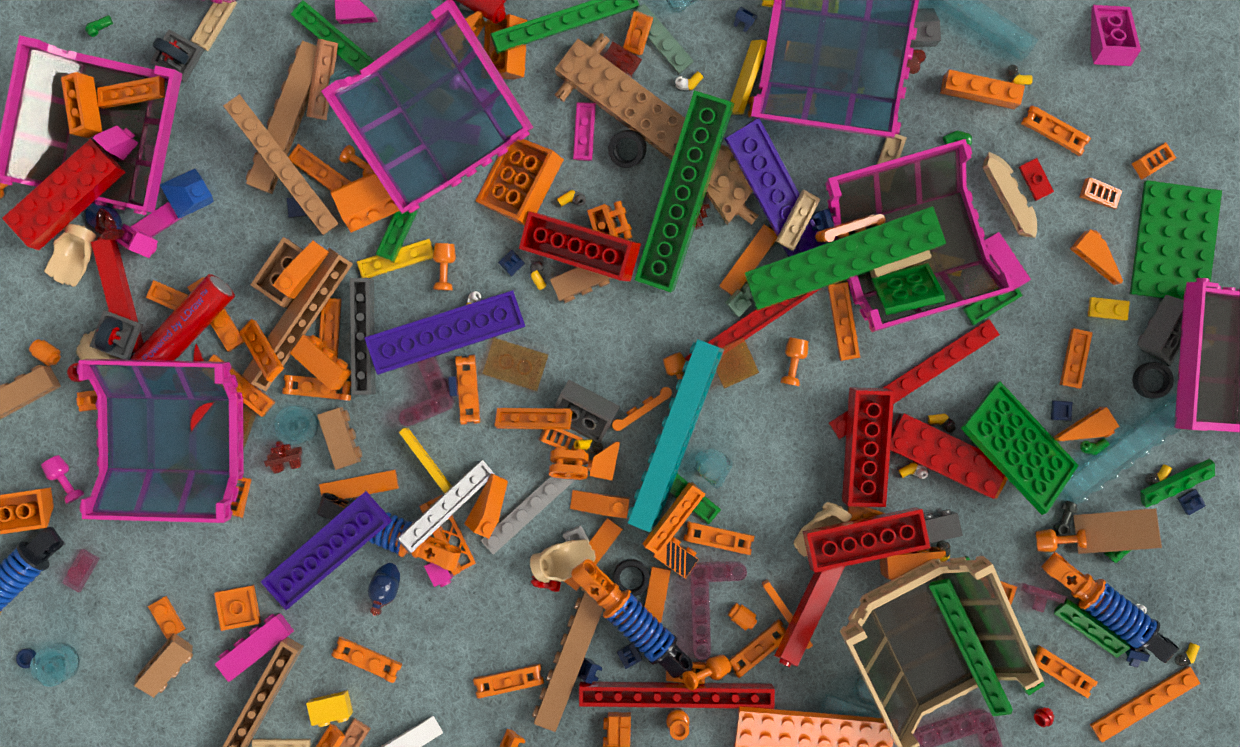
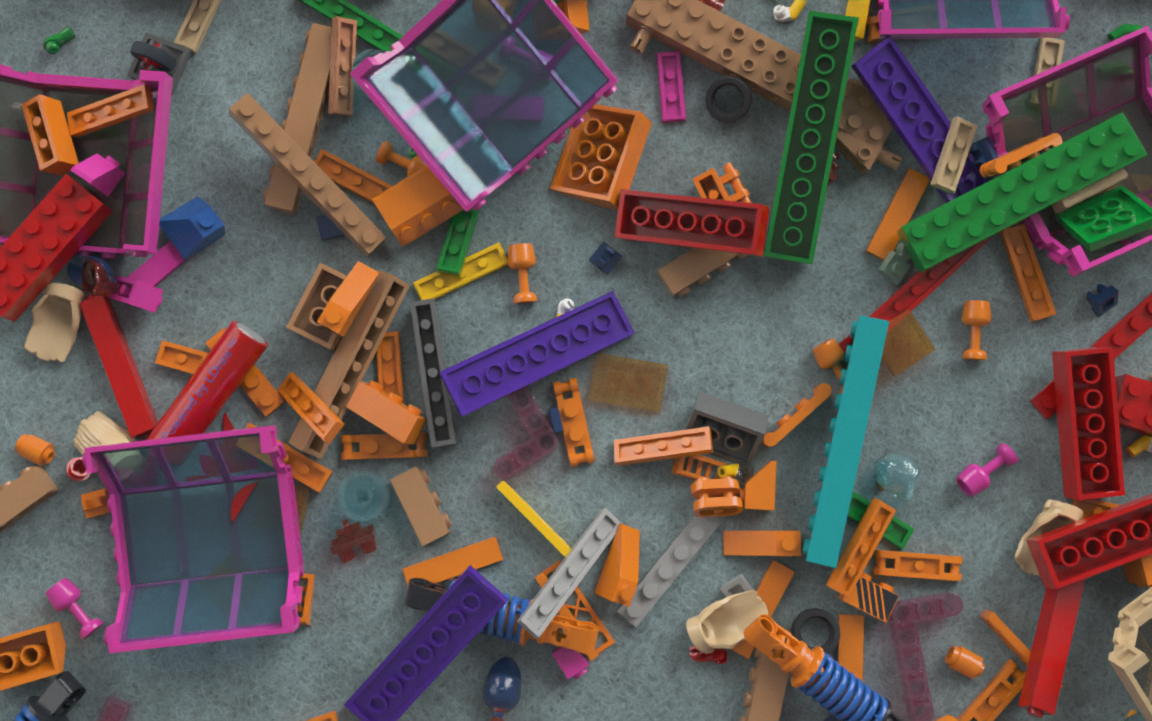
camera: 10 degrees left, 5 degrees down
plate [90,310,143,360] -> none
yellow arm [530,261,547,290] -> none
arm [557,190,586,207] -> none
none -> dark pink piece [956,443,1018,497]
none -> dark blue tile [1086,284,1119,318]

